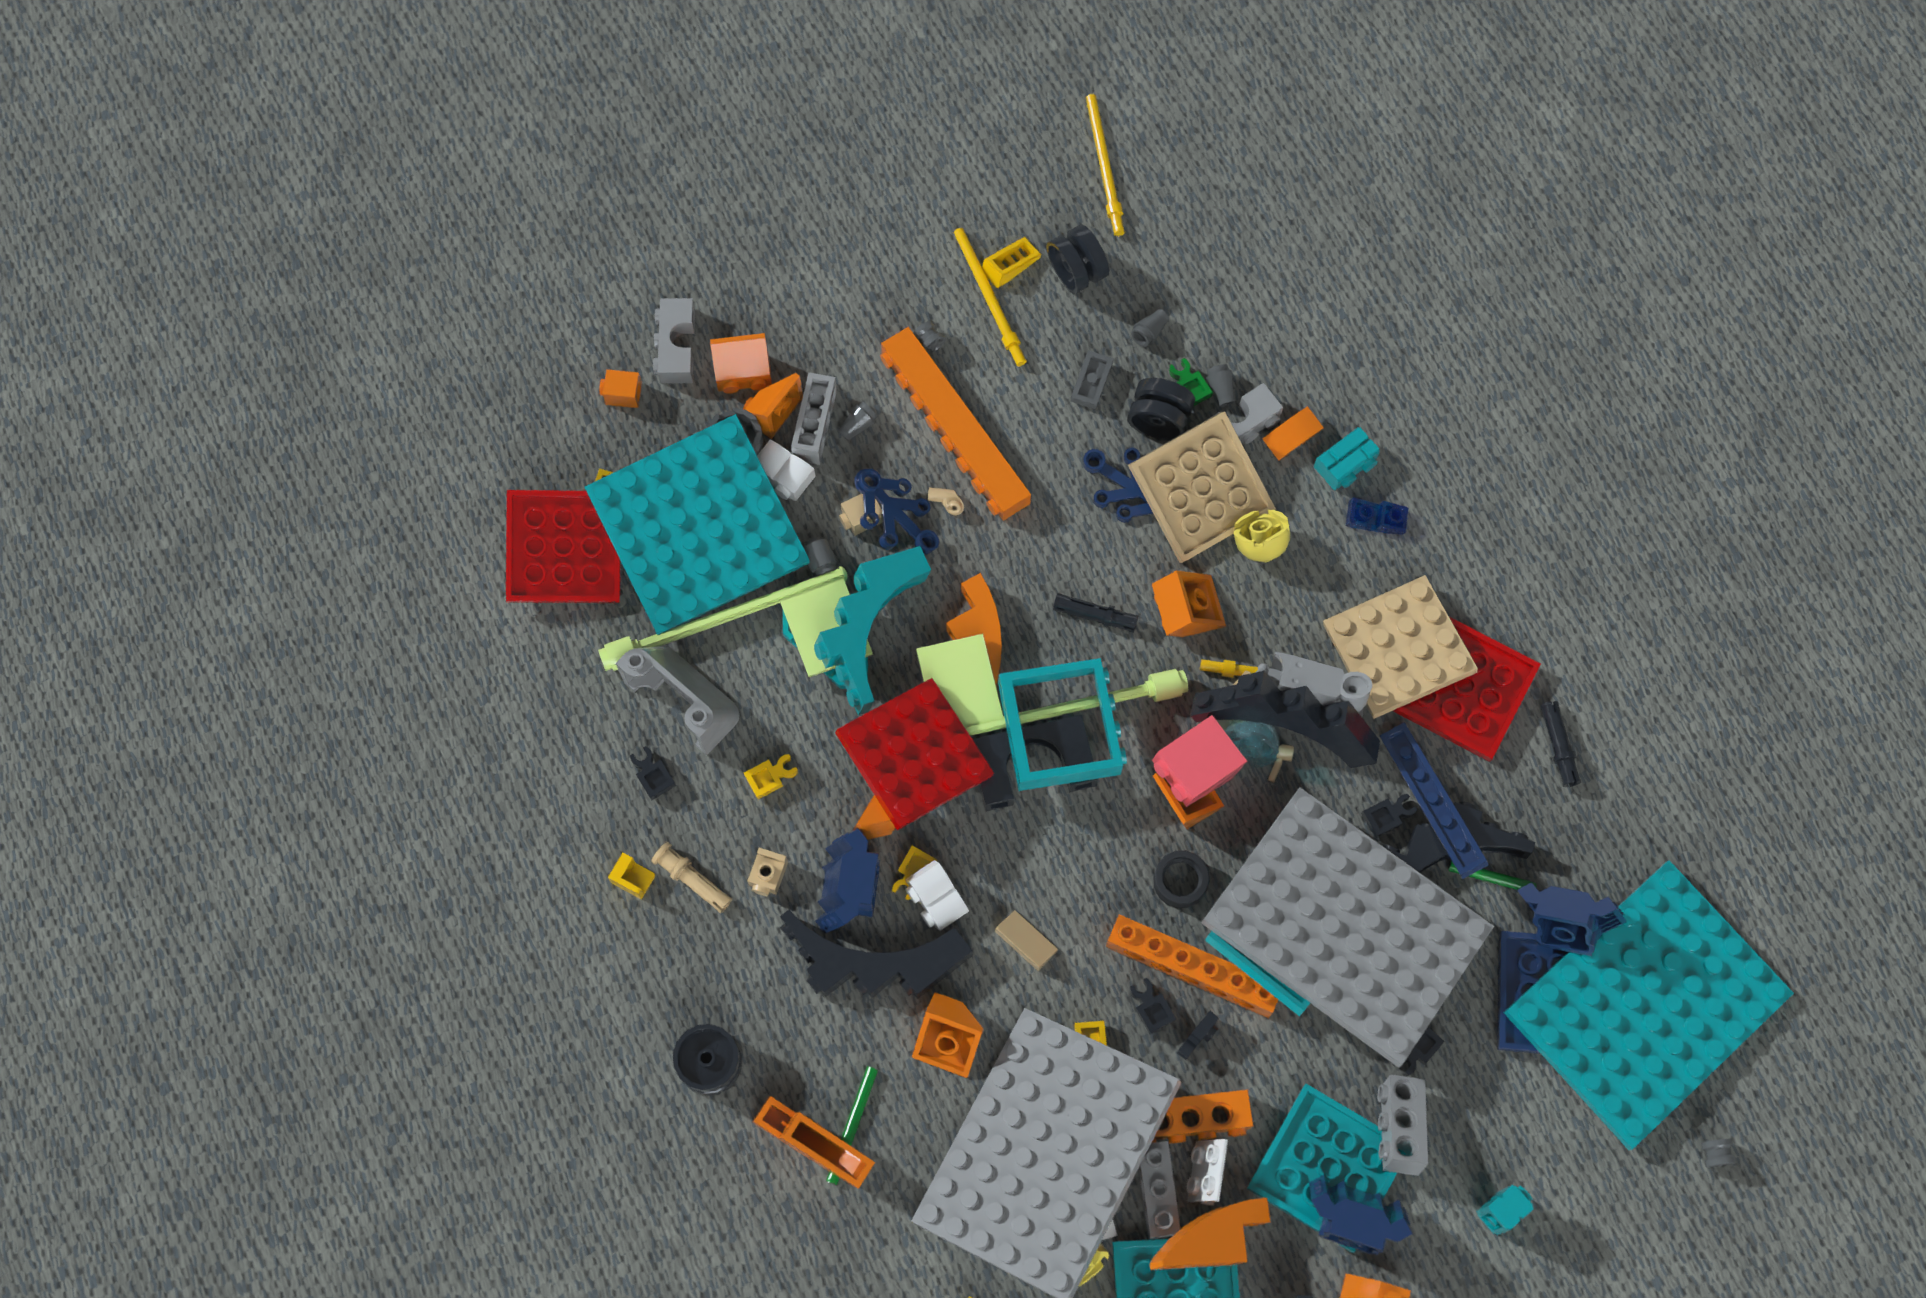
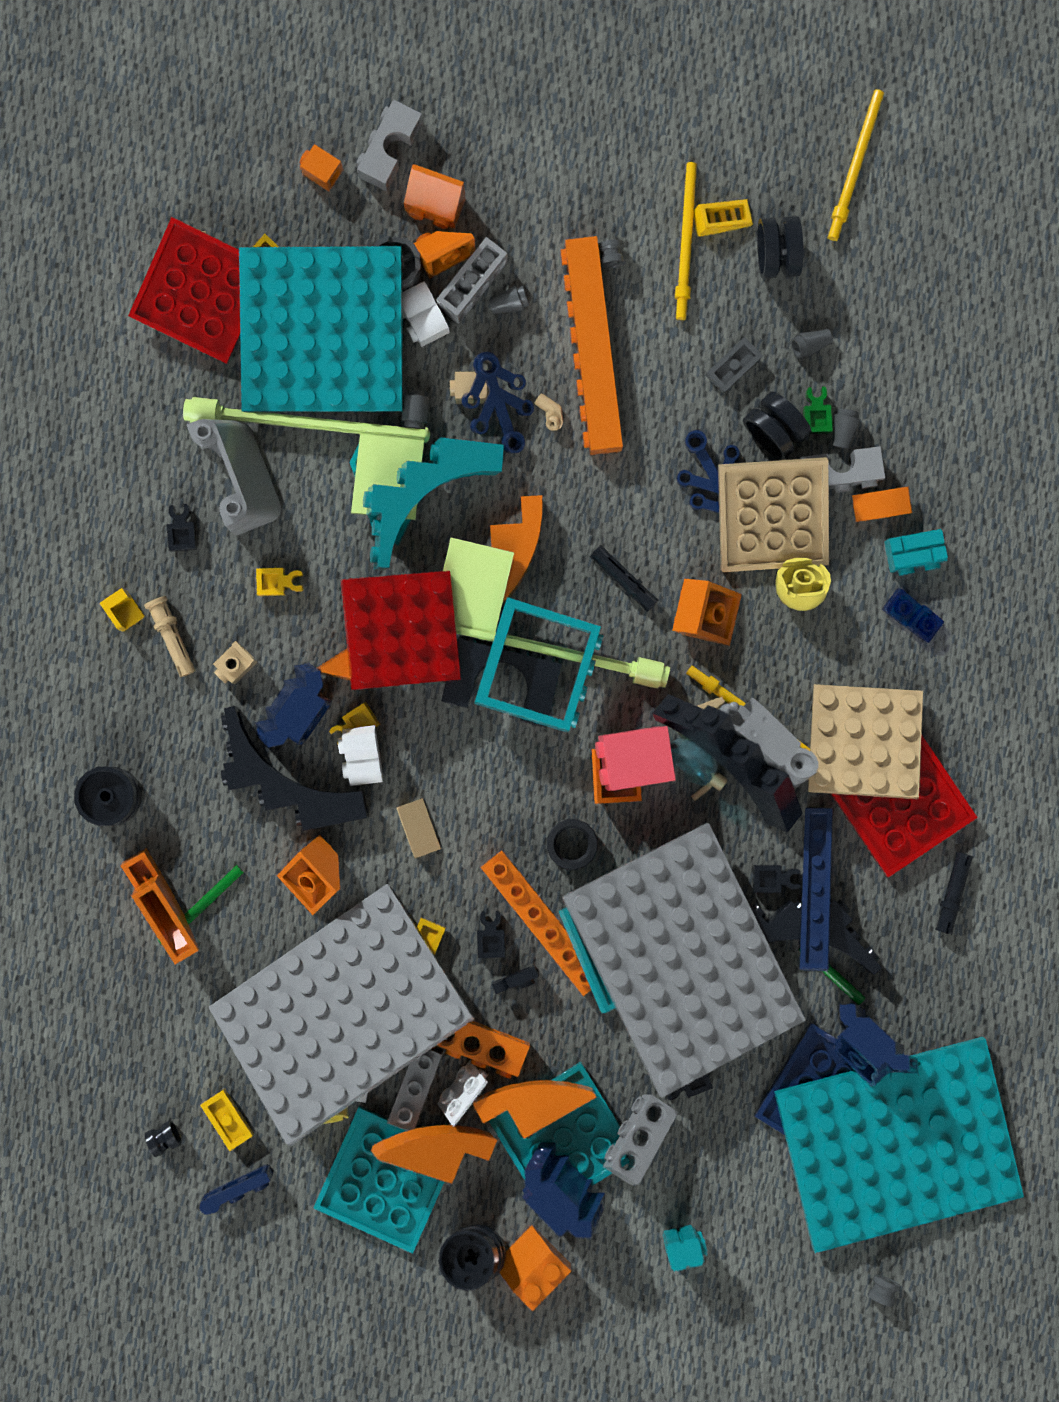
camera: 25 degrees right, 15 degrees up
none -> orange slope [473,1080,596,1139]

